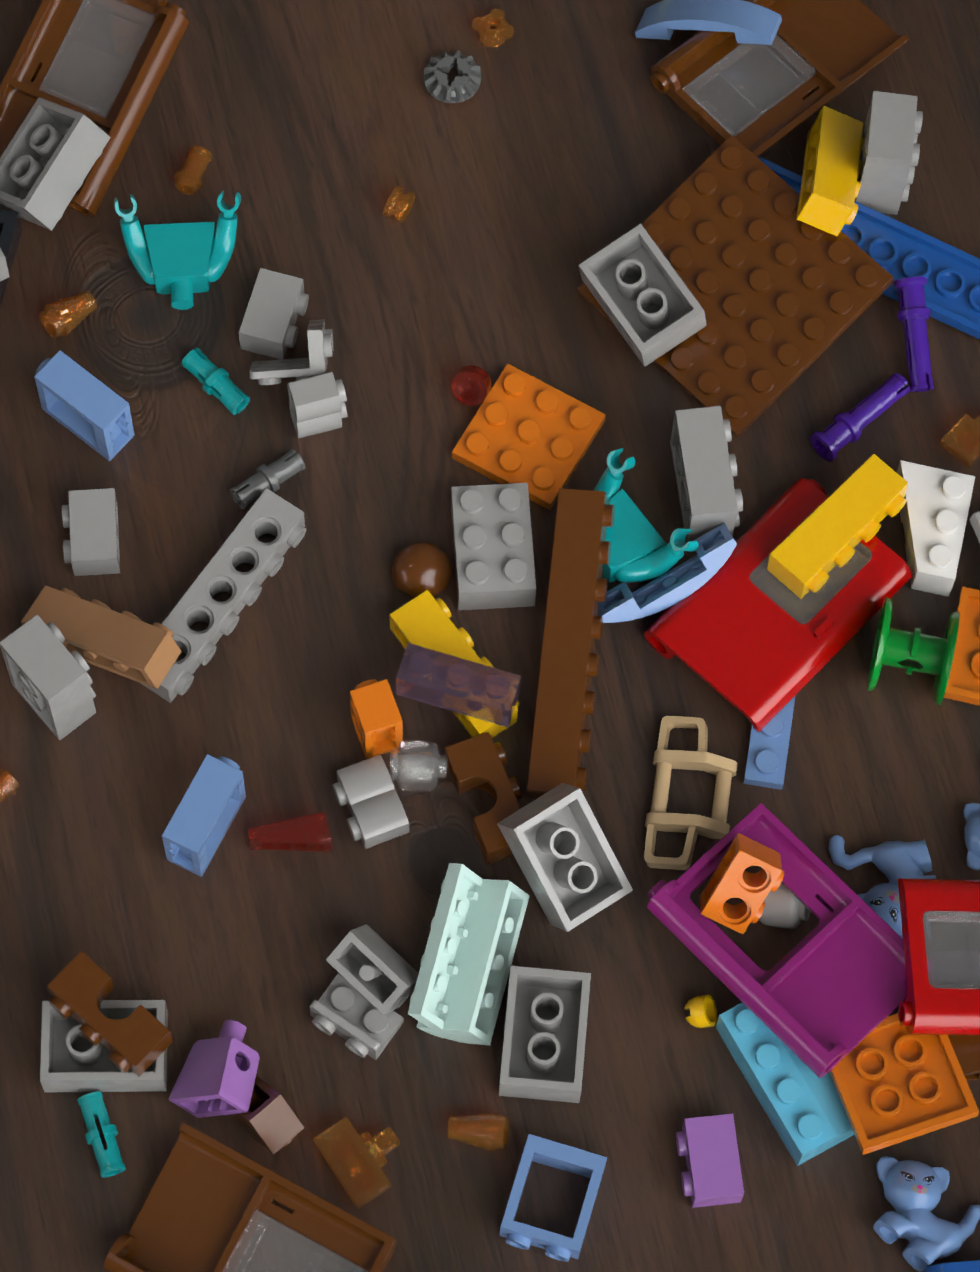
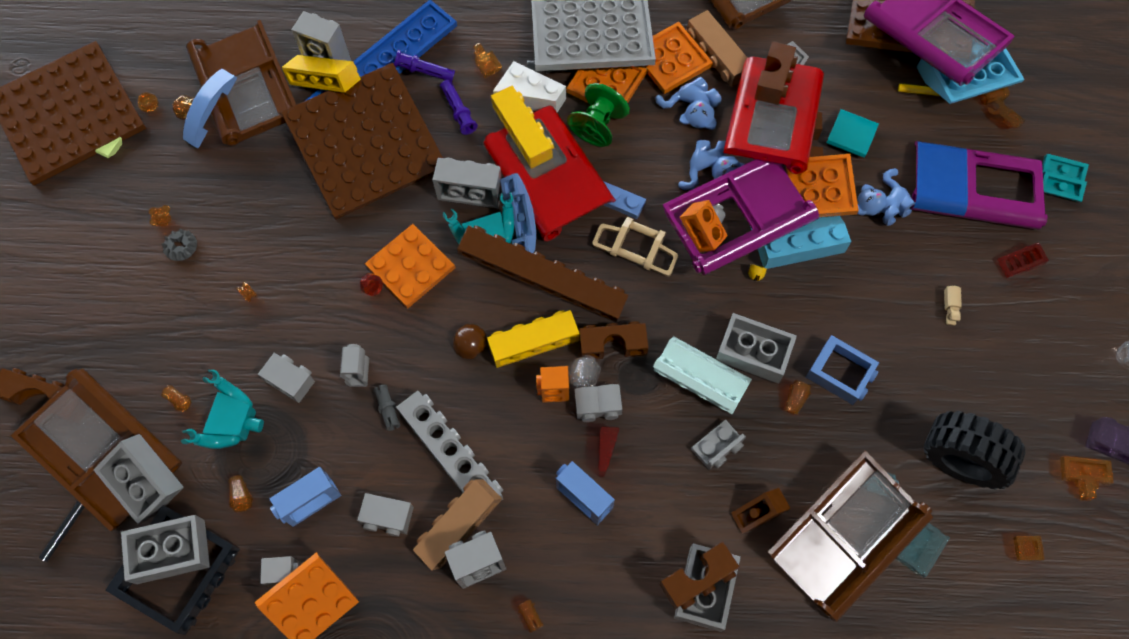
camera: 70 degrees left, 0 degrees up
teal pin [77,1091,126,1178] -> none
medium lavender torso [169,1020,260,1118] -> none
teal pin [181,348,250,415] -> none
light grey bracket [249,319,334,385] -> none
clear orange hinge [312,1117,400,1210] -> none
light grey brick [326,924,419,1015] -> none
brick [396,643,521,728] -> none
light grey brick [451,483,536,611] -> none
light grey brick [497,783,633,932] -> none
light grey brick [578,224,707,367] -> none
medium lavender brick [676,1113,744,1208] -> none

